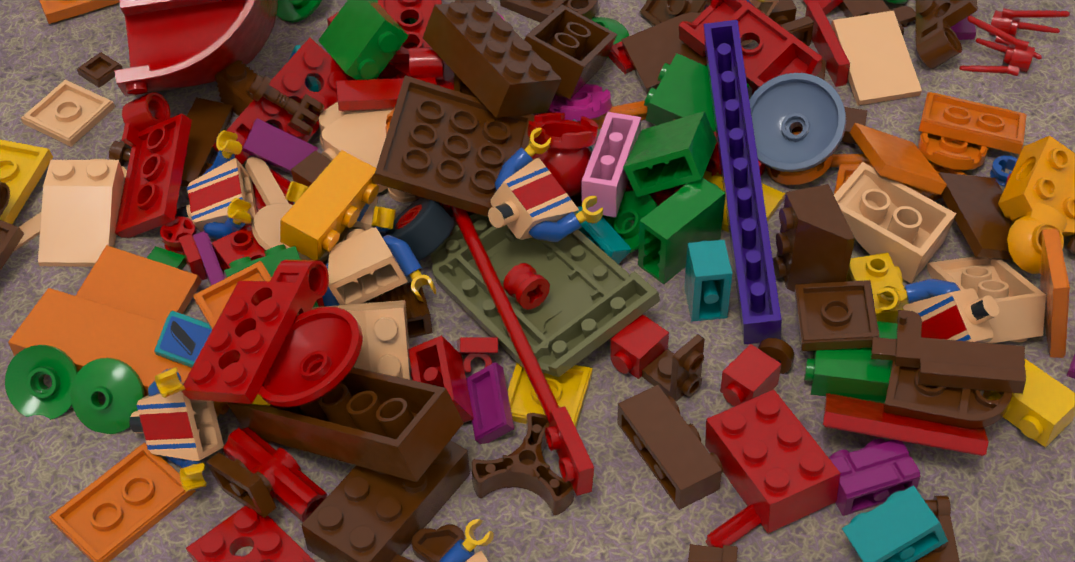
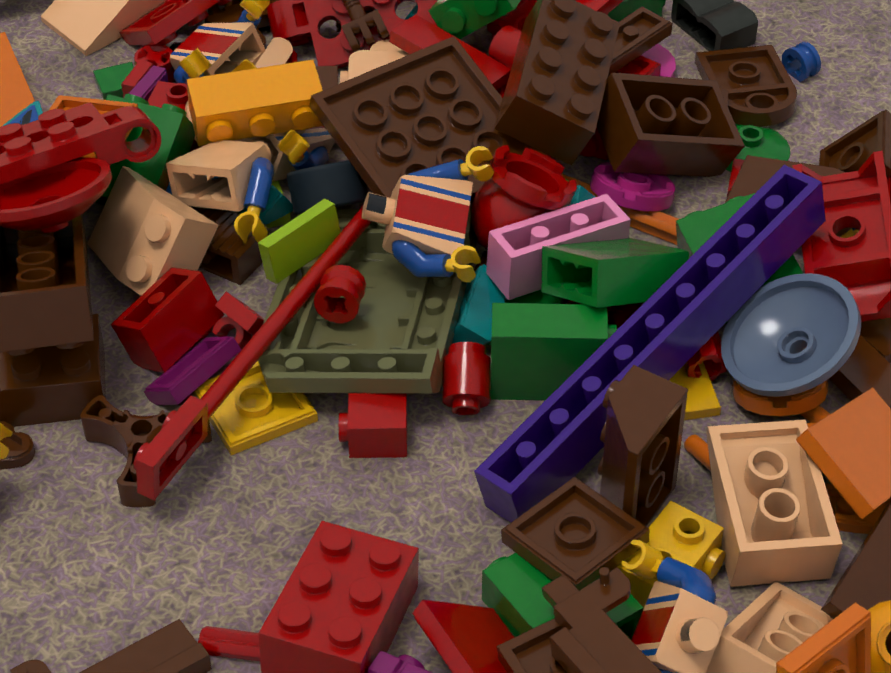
camera: 45 degrees right, 5 degrees down
orange tile [76,245,202,323] -> none
magenta tile [242,118,318,174] -> none
reddish brown brick [617,385,723,510] -> none
reddish brown bracket [642,334,705,402] -> none
teal brick [684,240,733,322] -> none
red brick [720,344,781,406] -> none
reddish brown tile [758,338,795,374] -> none
none -> lime tile [258,198,341,284]
none -> red brick [442,342,491,415]

